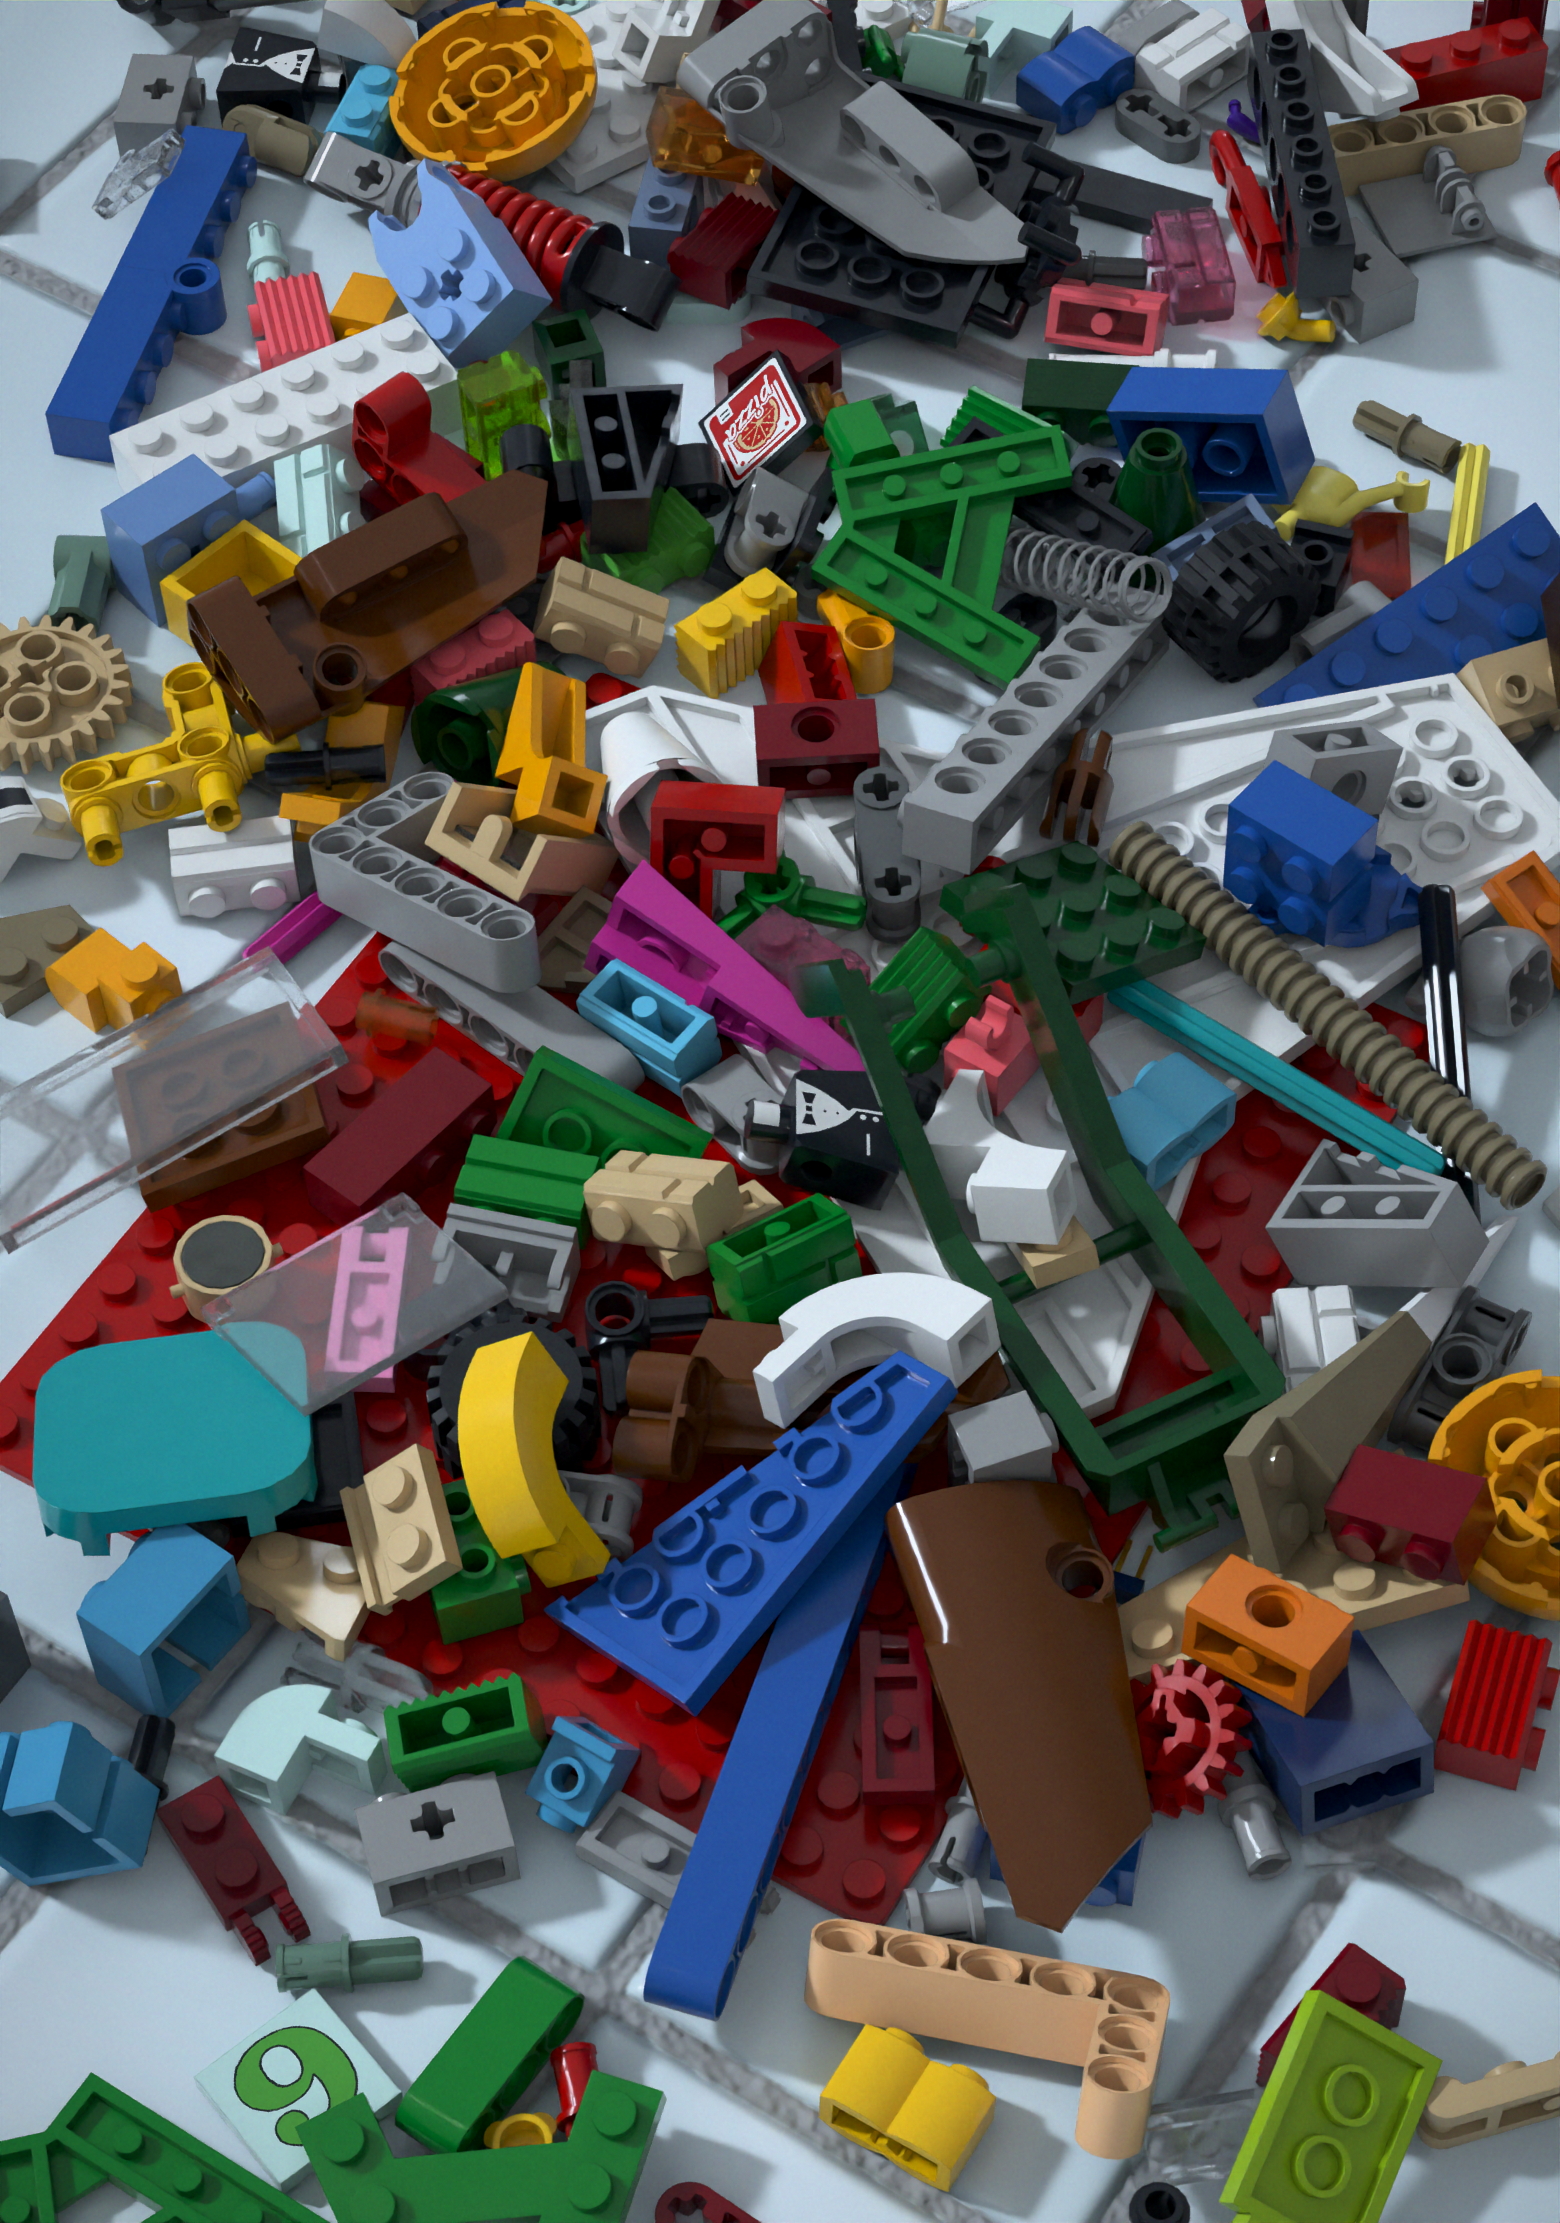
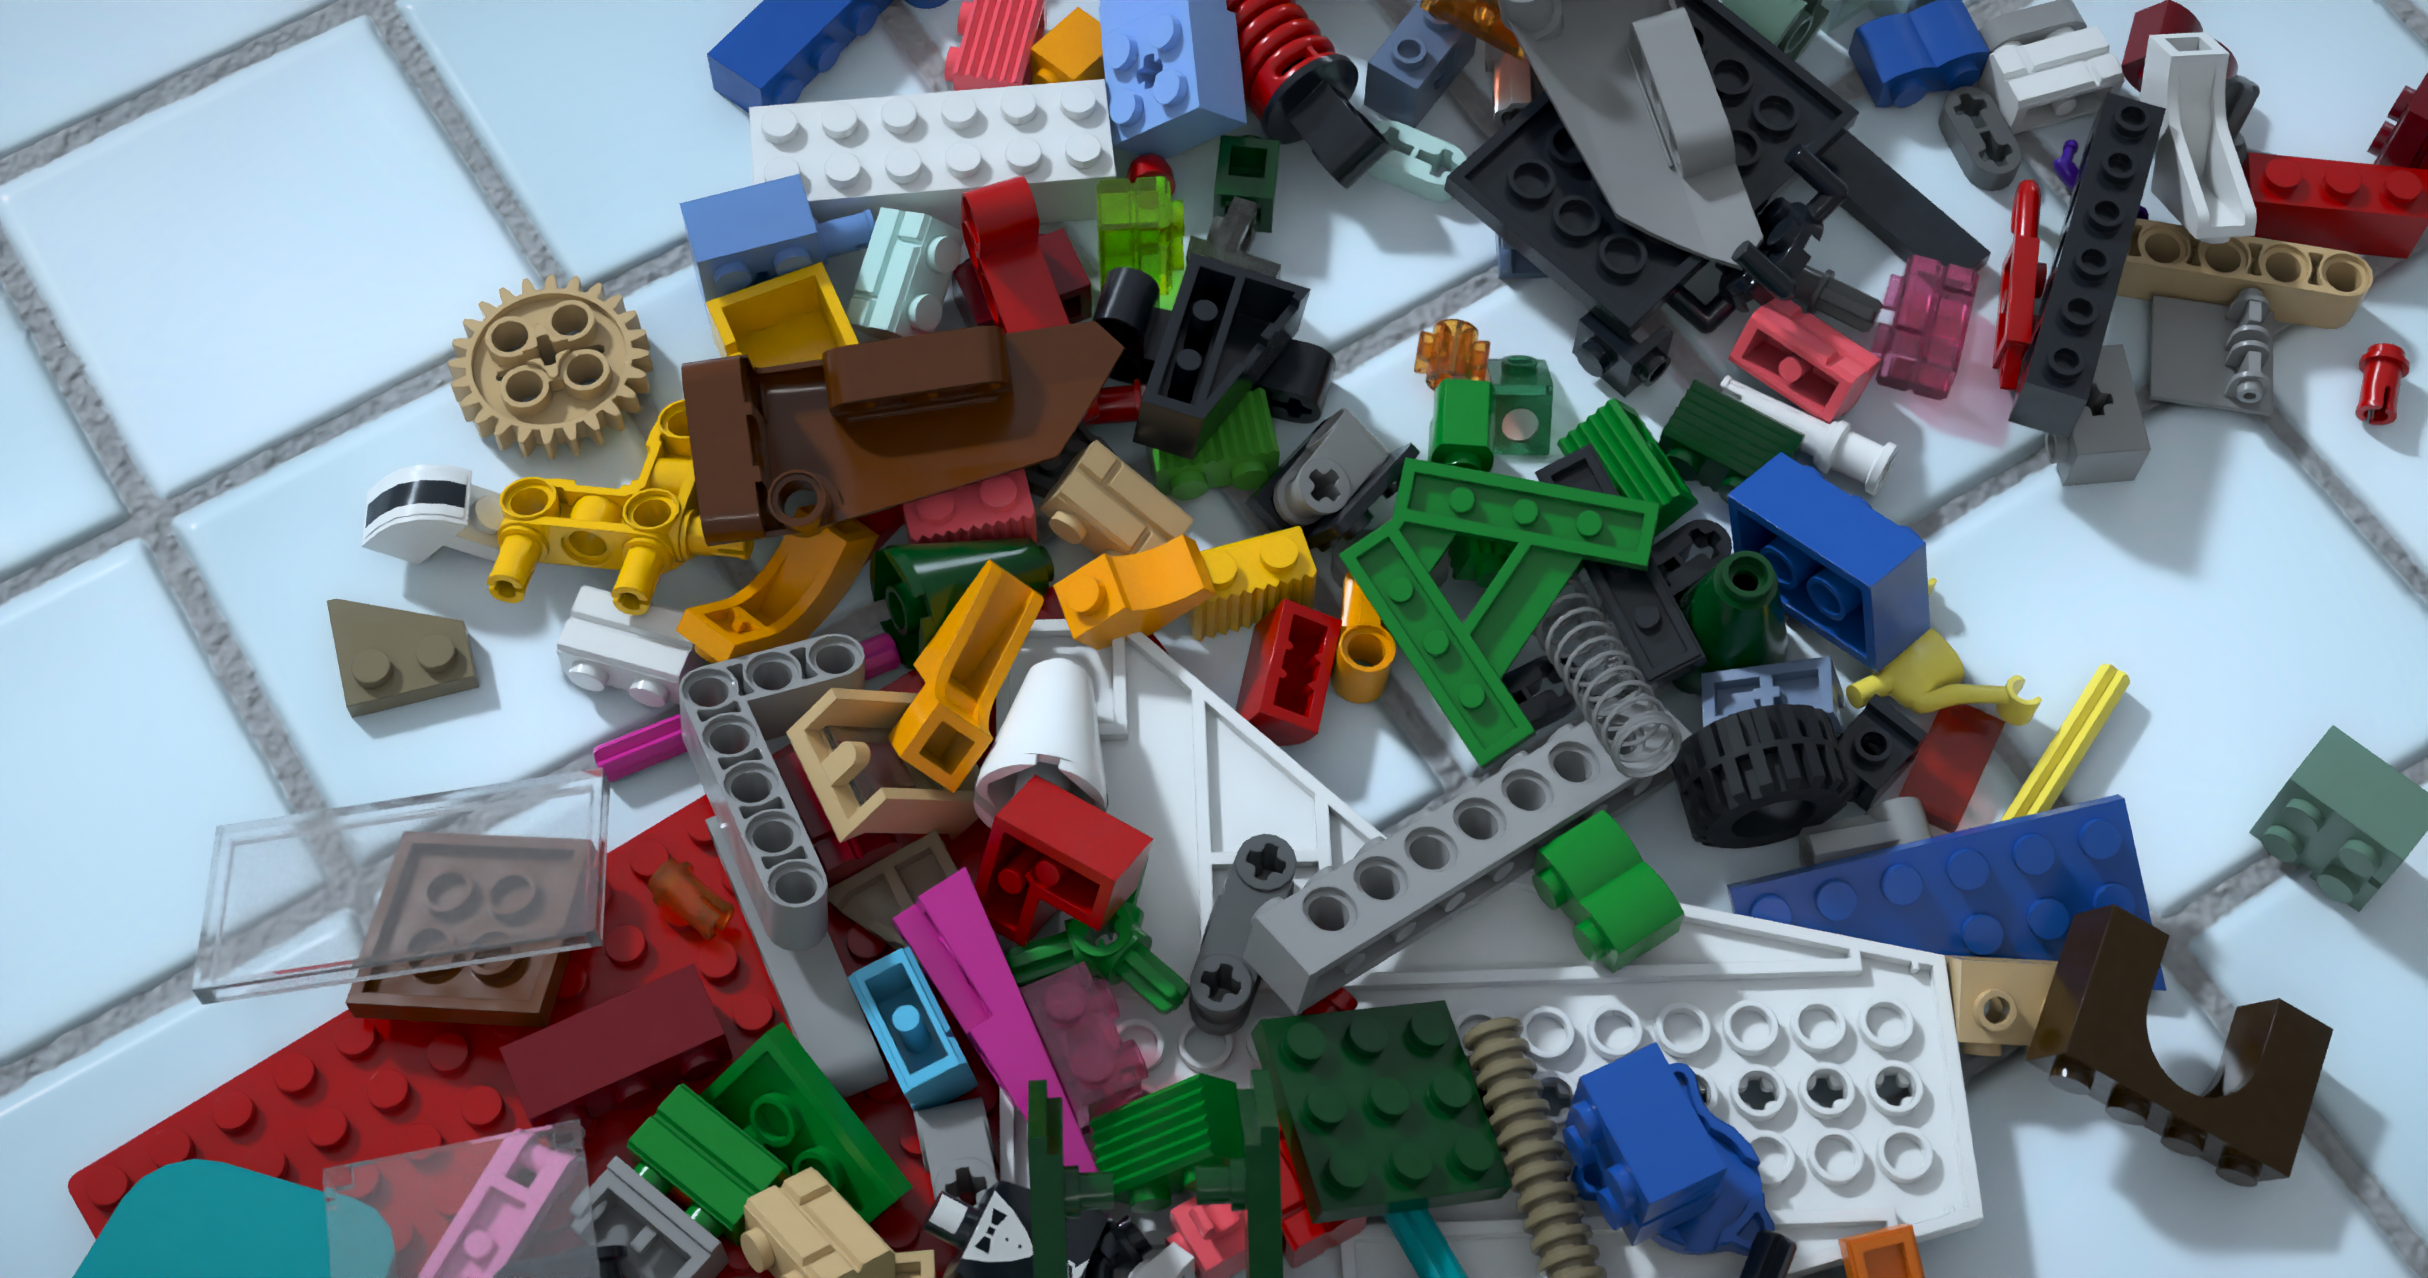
camera: 20 degrees right, 10 degrees up
light orange piece [45,928,131,1034] -> none
sand green piece [47,535,117,633] -> none
light orange brick [97,942,196,1057] -> none
pearl dark grey piece [169,1215,284,1327] -> none
black axle [264,742,386,791] -> none
dark red brick [667,192,780,310] -> none
tile [698,349,824,498] -> none
dark red brick [713,318,842,406] -> none
dark red brick [753,698,880,799] -> none
reddish brown arm [1039,728,1114,847] -> none
yellow plate [1256,291,1336,343] -> none
light grey brick [1262,720,1403,815] -> none
dark tan axle [1352,400,1462,474] -> none
none -> light orange arch [1053,534,1216,650]
none -> green brick [1532,810,1684,973]
none -> black bracket [1572,311,1674,398]

